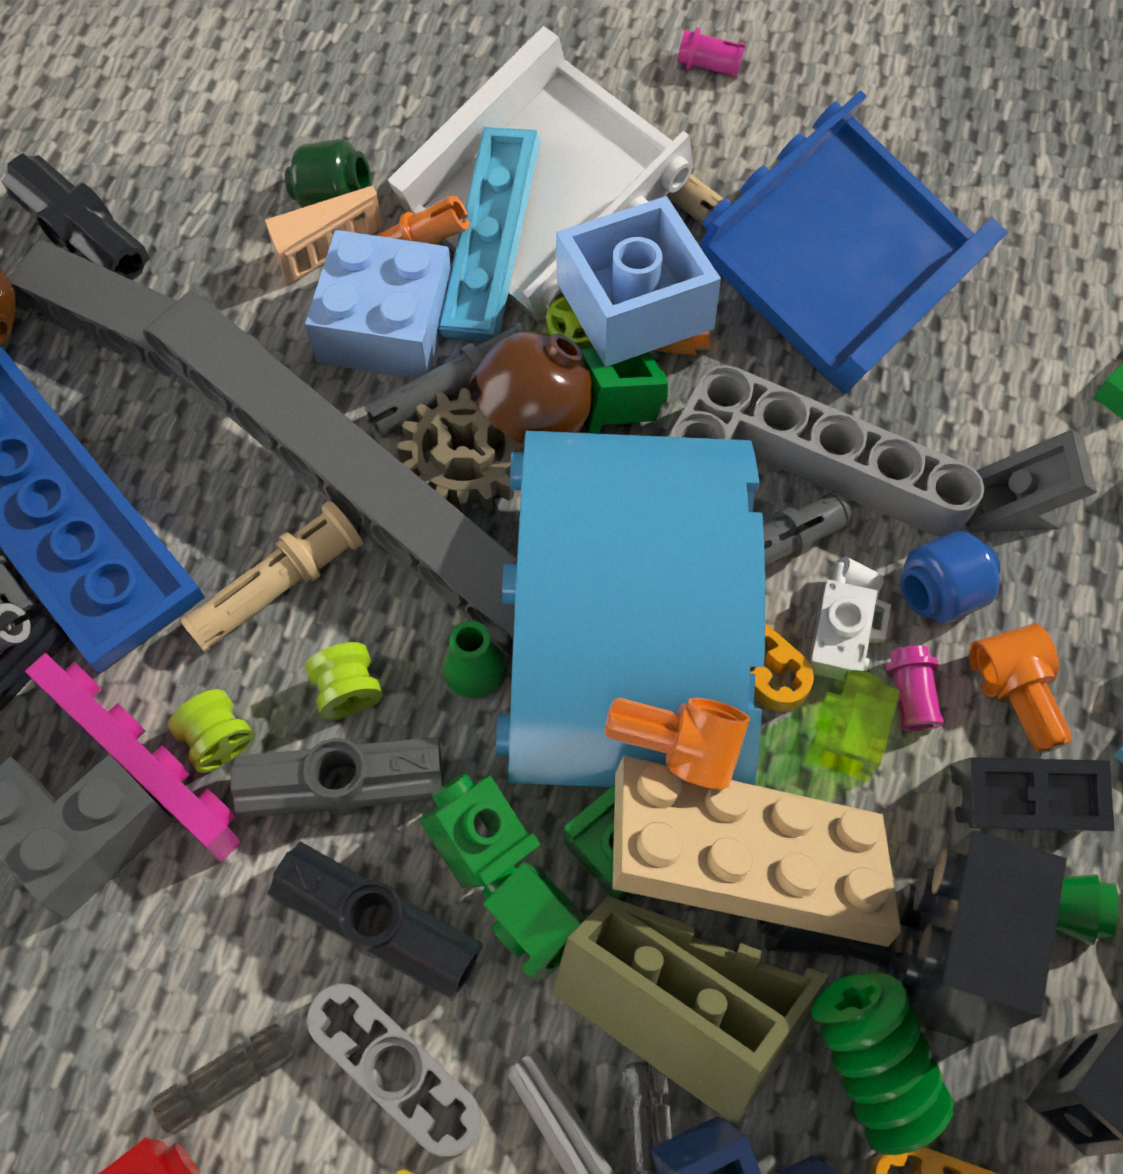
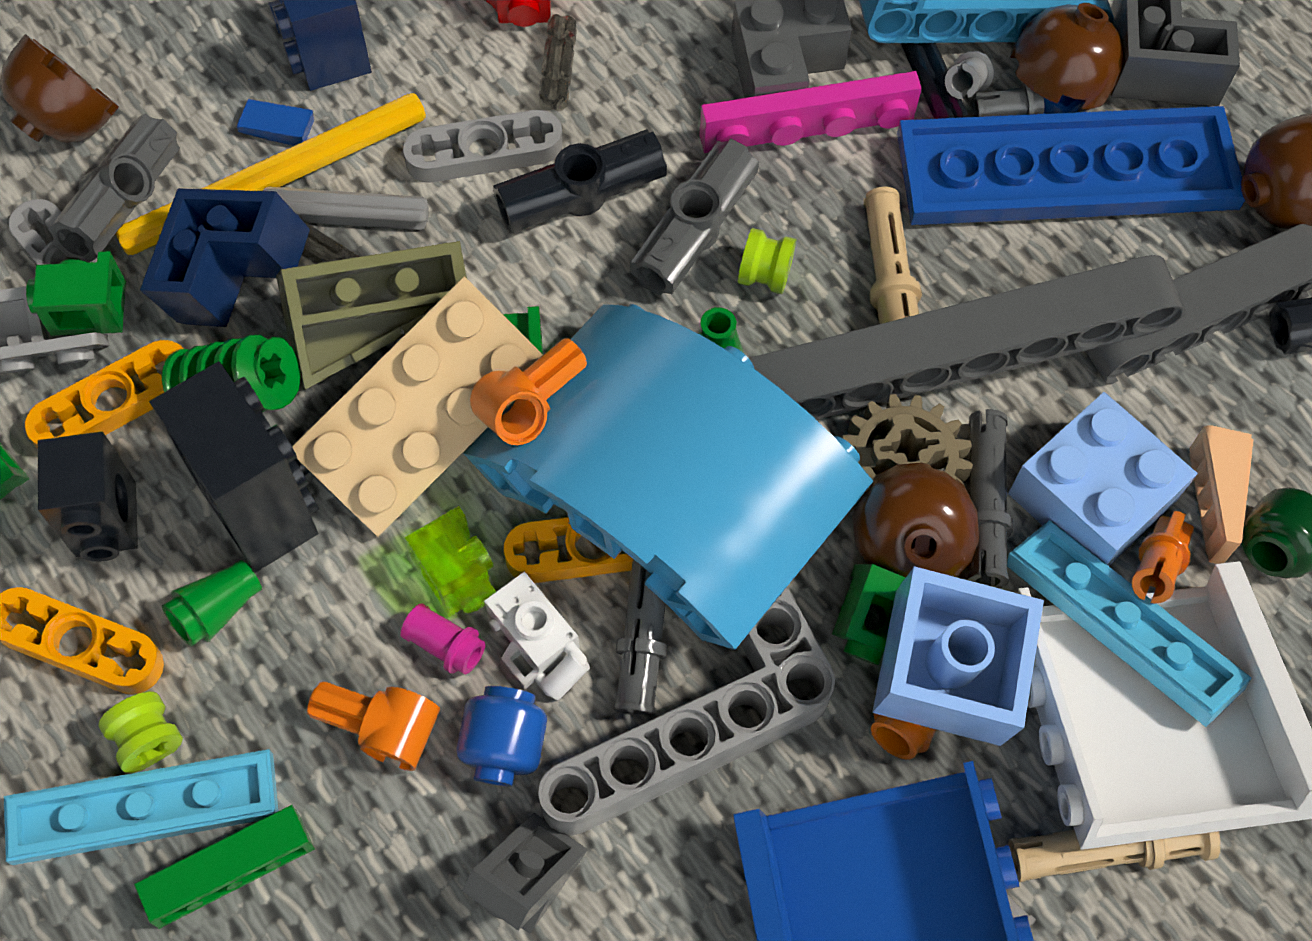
camera: 125 degrees right, 0 degrees up
lime wheel [168,689,254,773] -> none
green brick [418,773,541,888] -> none
green brick [482,862,587,979] -> none
black hinge [950,757,1114,832] -> none

